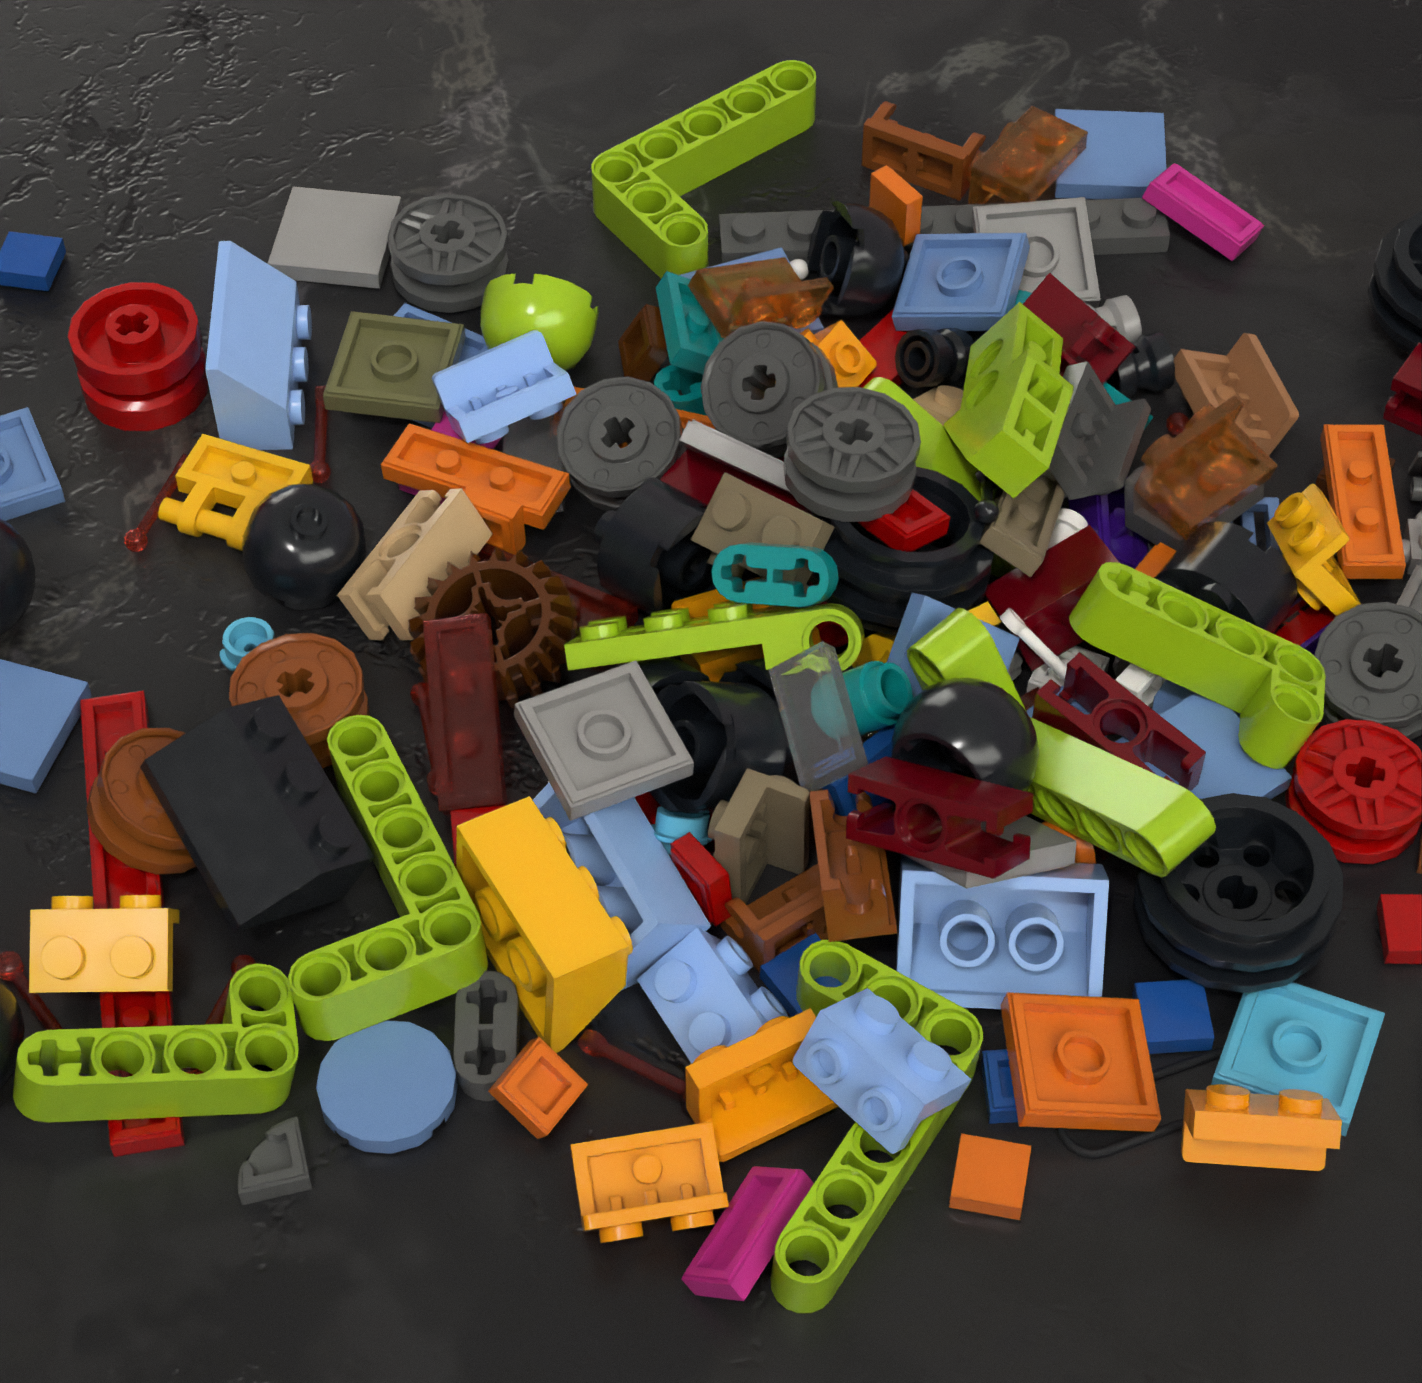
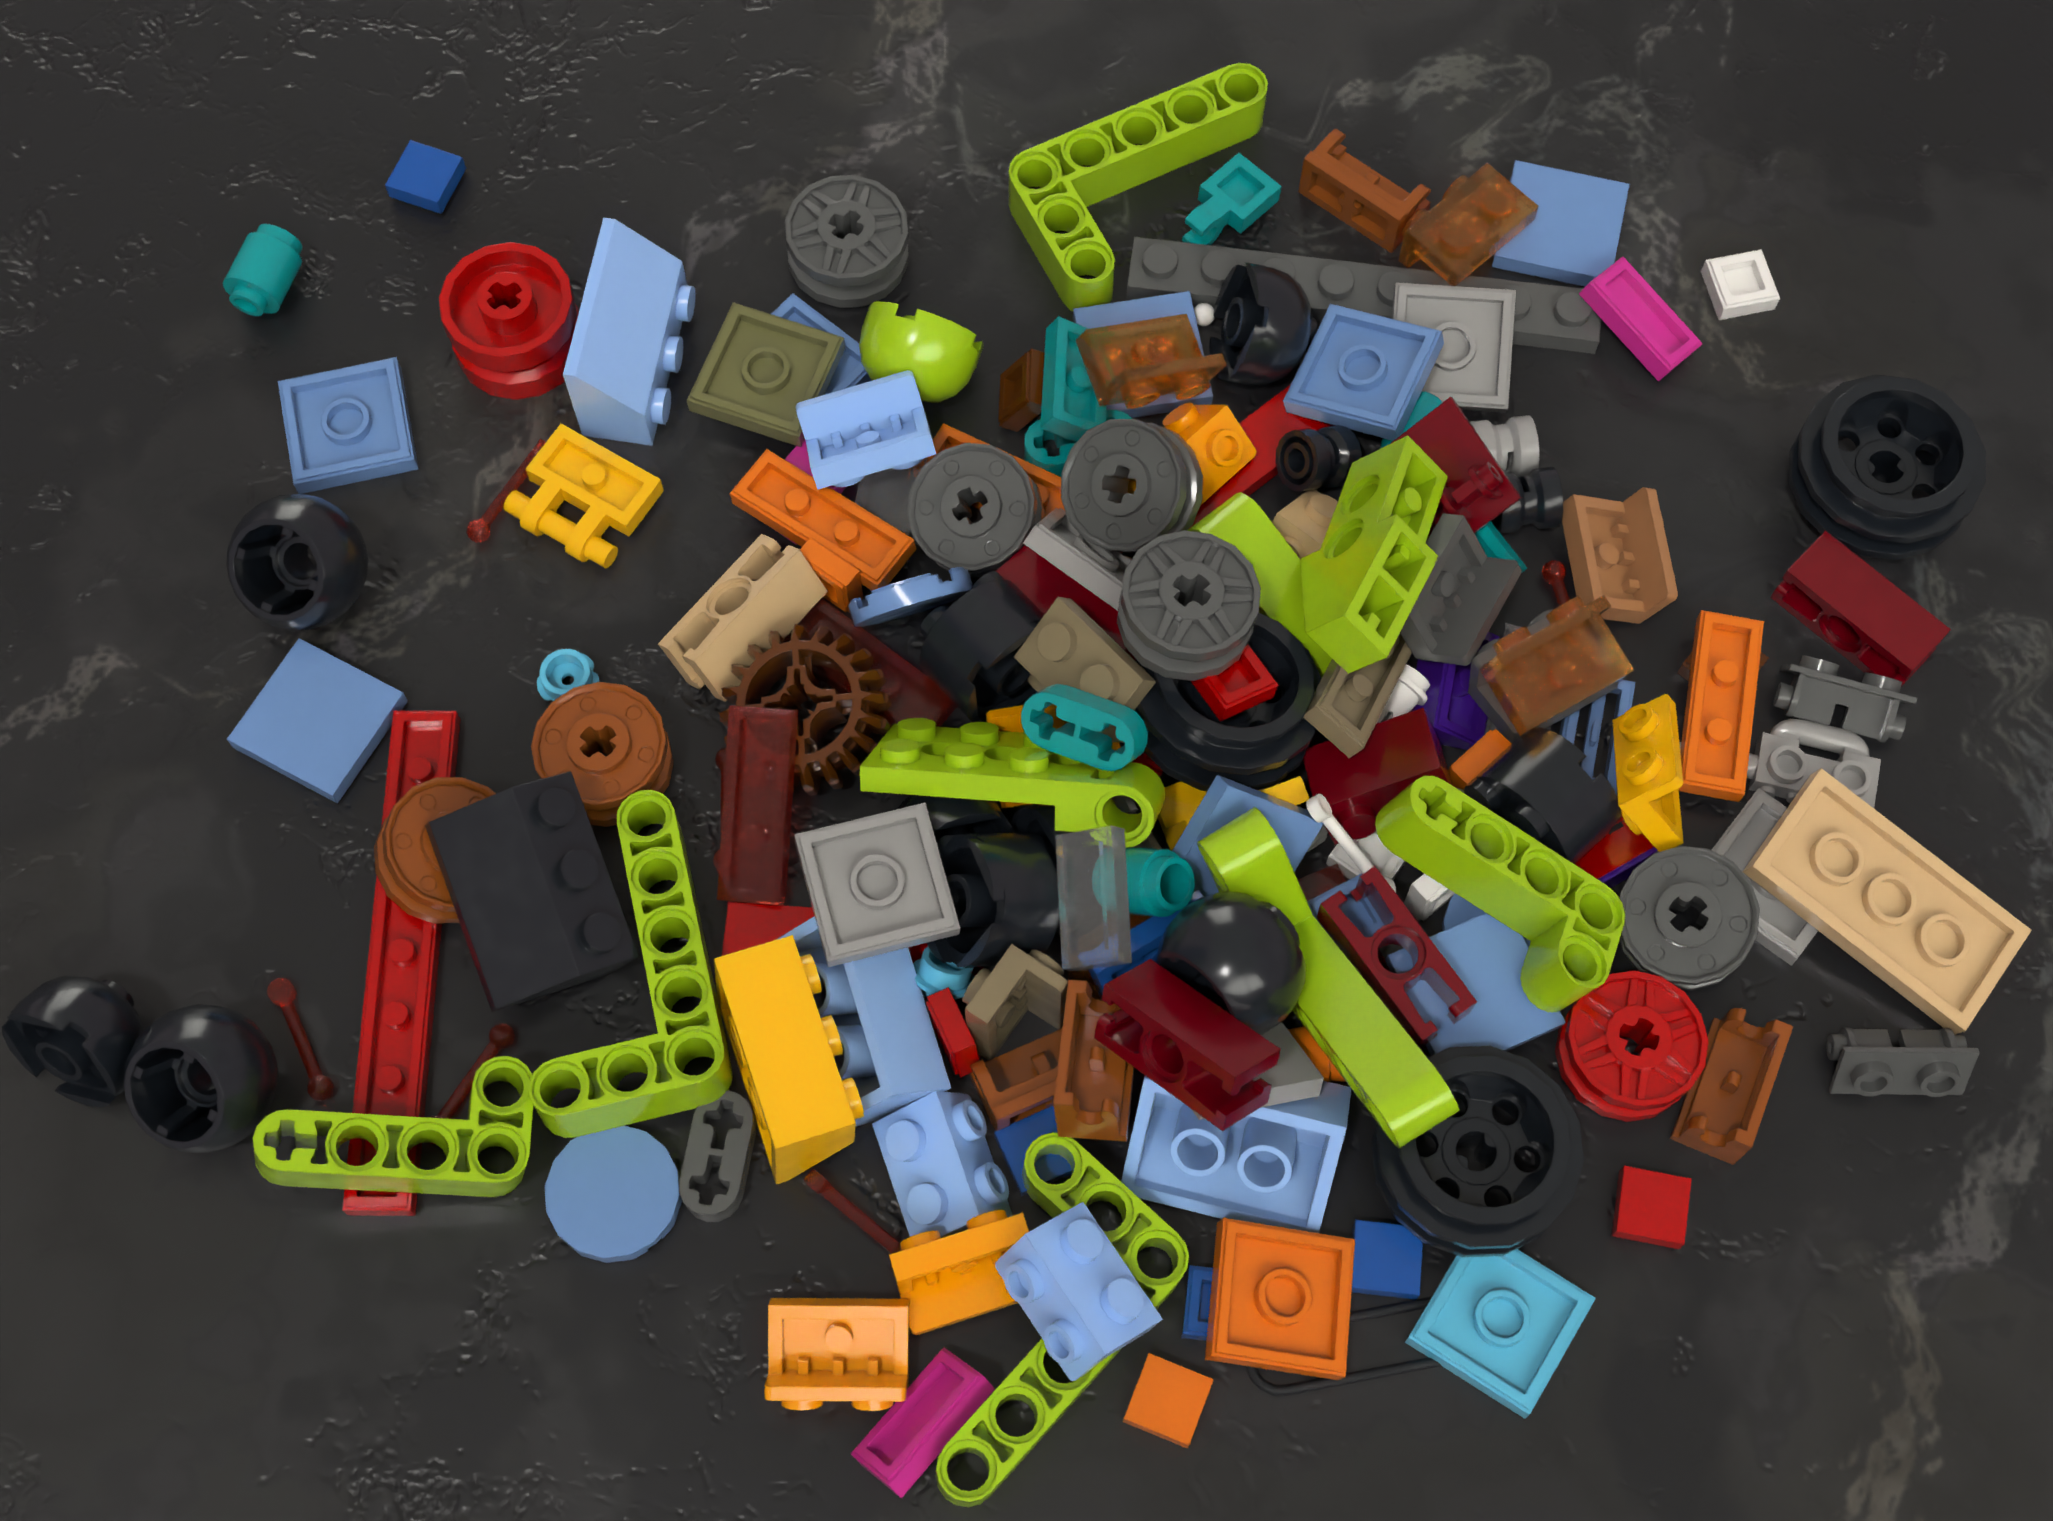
camera: 10 degrees right, 15 degrees up
yellow bracket [29,895,180,993] -> none
dark grey tile [238,1117,312,1205] -> none
black cylinder [242,484,367,610] -> none
light grey tile [267,186,402,289] -> none
clear red hinge [309,385,331,483] -> none
orange tile [488,1037,588,1139] -> none
orange tile [869,165,923,247] -> none
black hinge [974,470,999,524] -> none
light orange bracket [1181,1084,1342,1171] -> none
none -> medium blue tile [848,567,973,627]
none -> teal plate [1182,153,1282,245]
none -> white tile [1701,250,1780,320]

